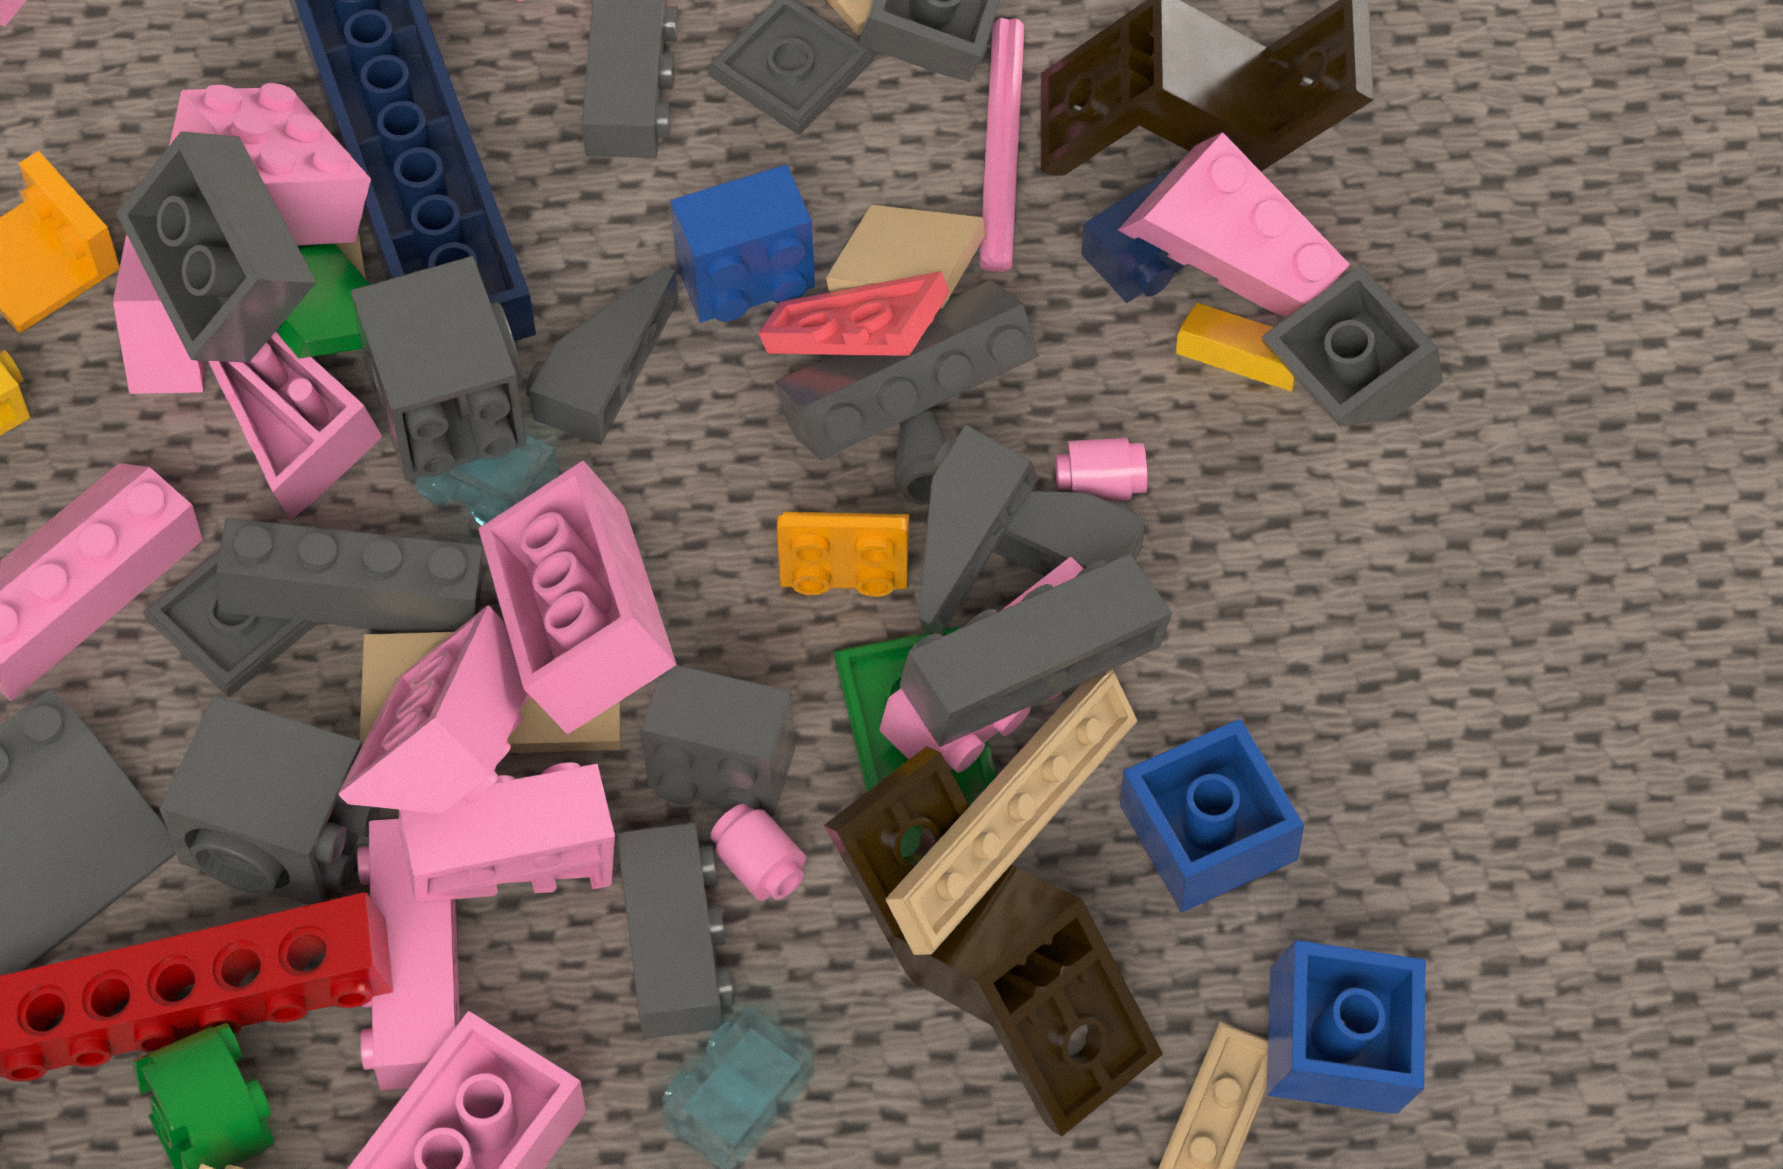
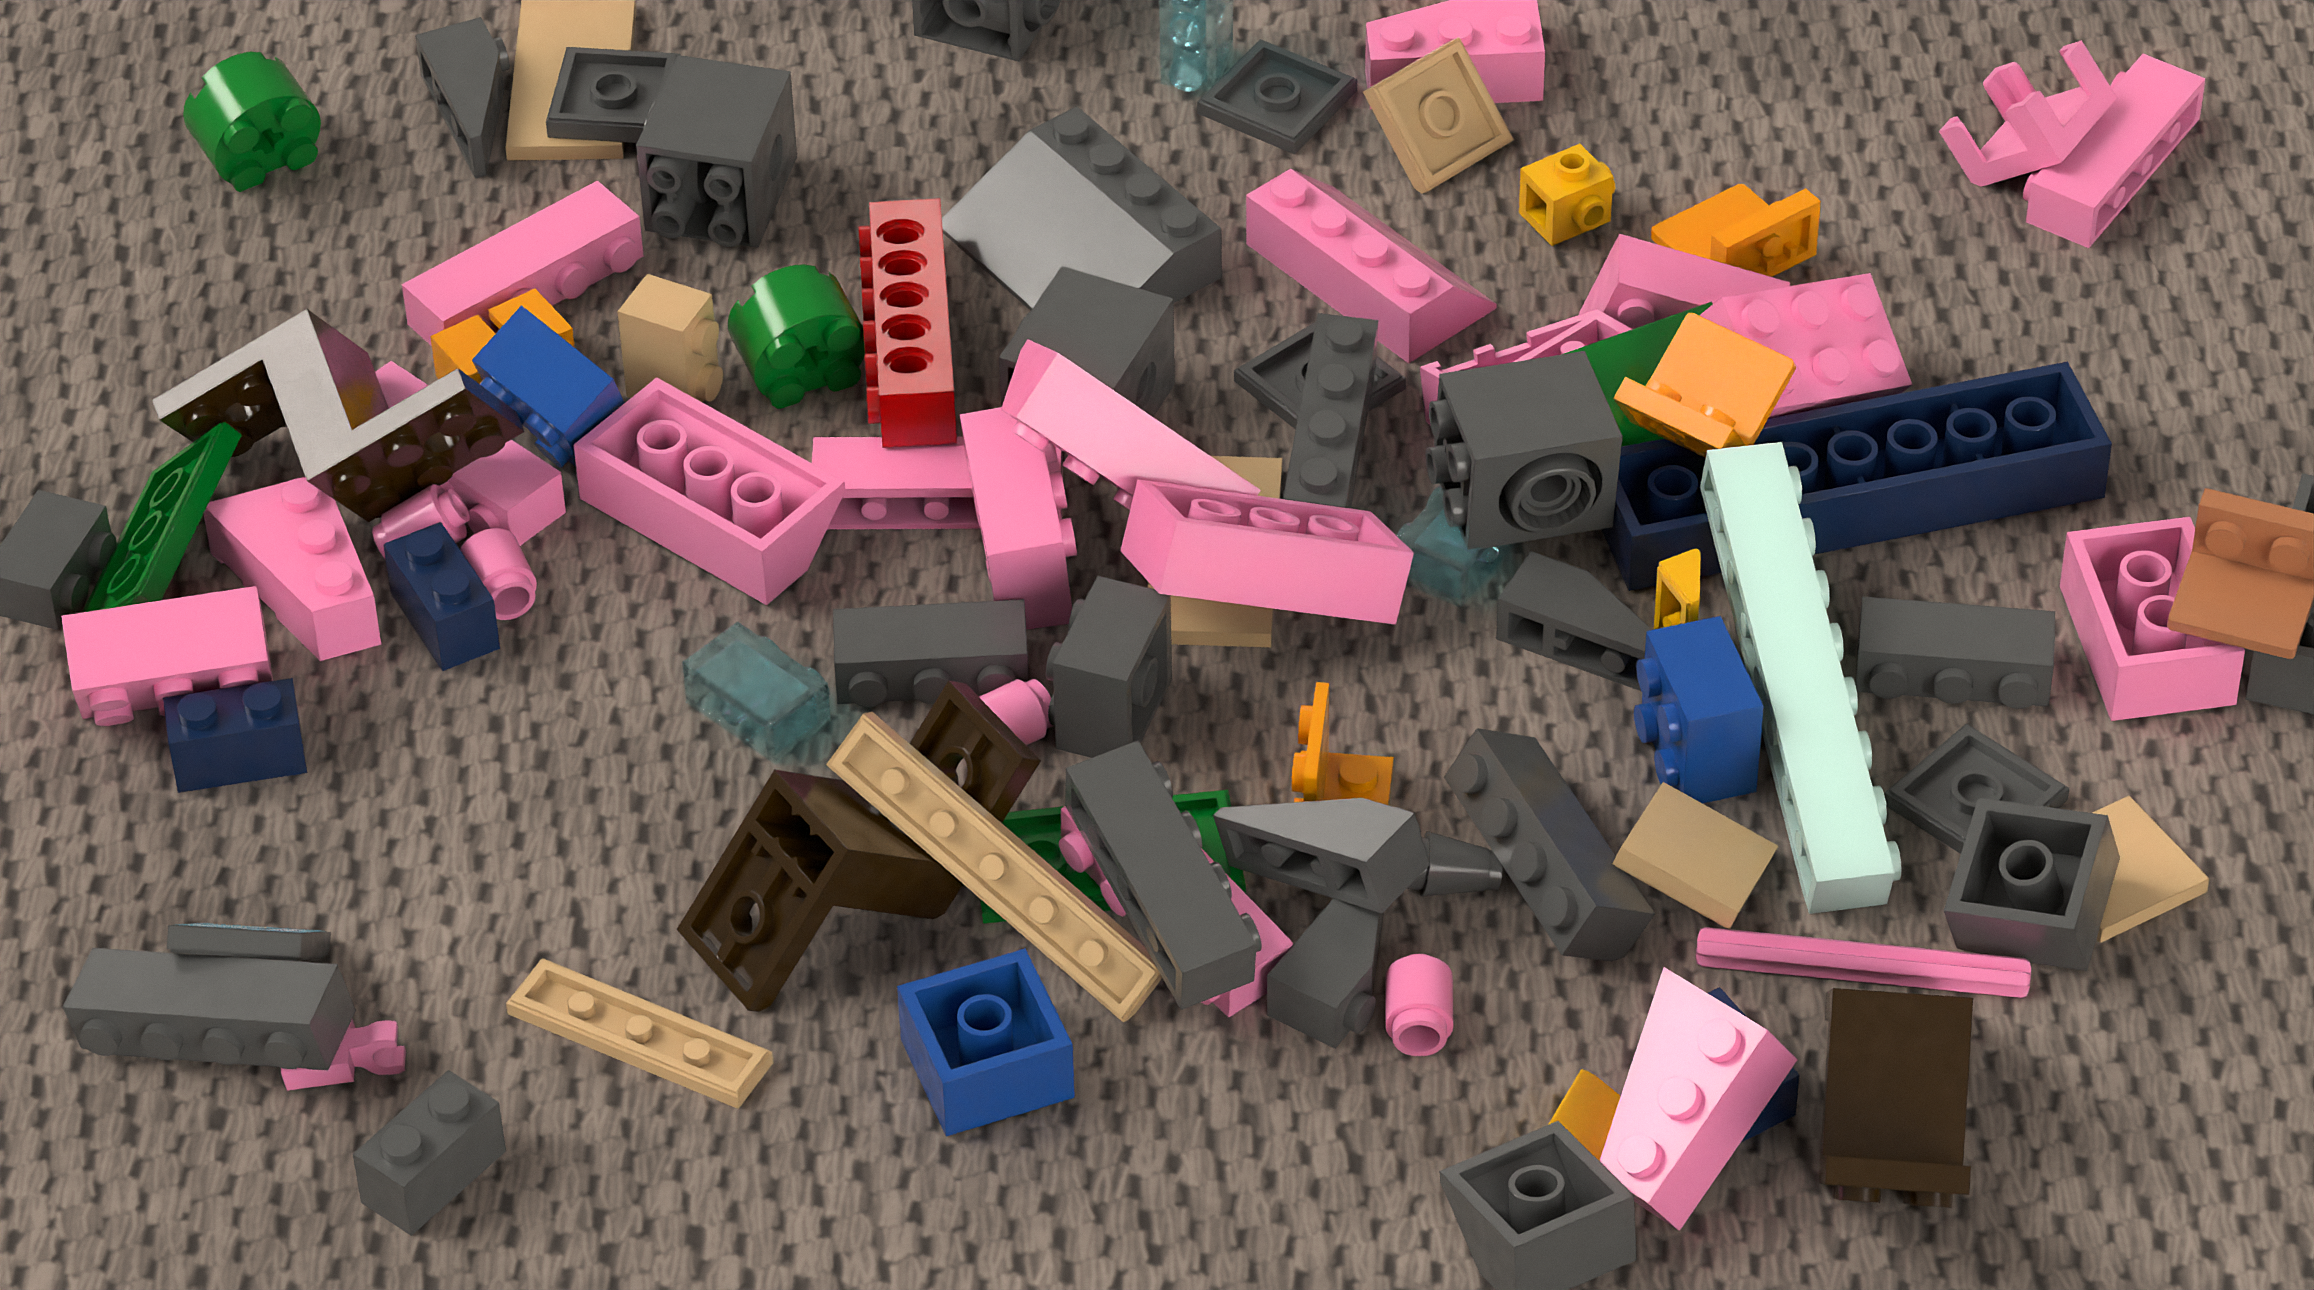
camera: 95 degrees right, 15 degrees down
dark grey brick [116,131,317,362] -> none
coral wing [758,271,950,356] -> none
blue brick [1267,940,1426,1114] -> none
none -> light orange bracket [1613,313,1796,458]
none -> yellow slope [1654,549,1701,629]
none -> light aqua brick [1700,442,1901,914]

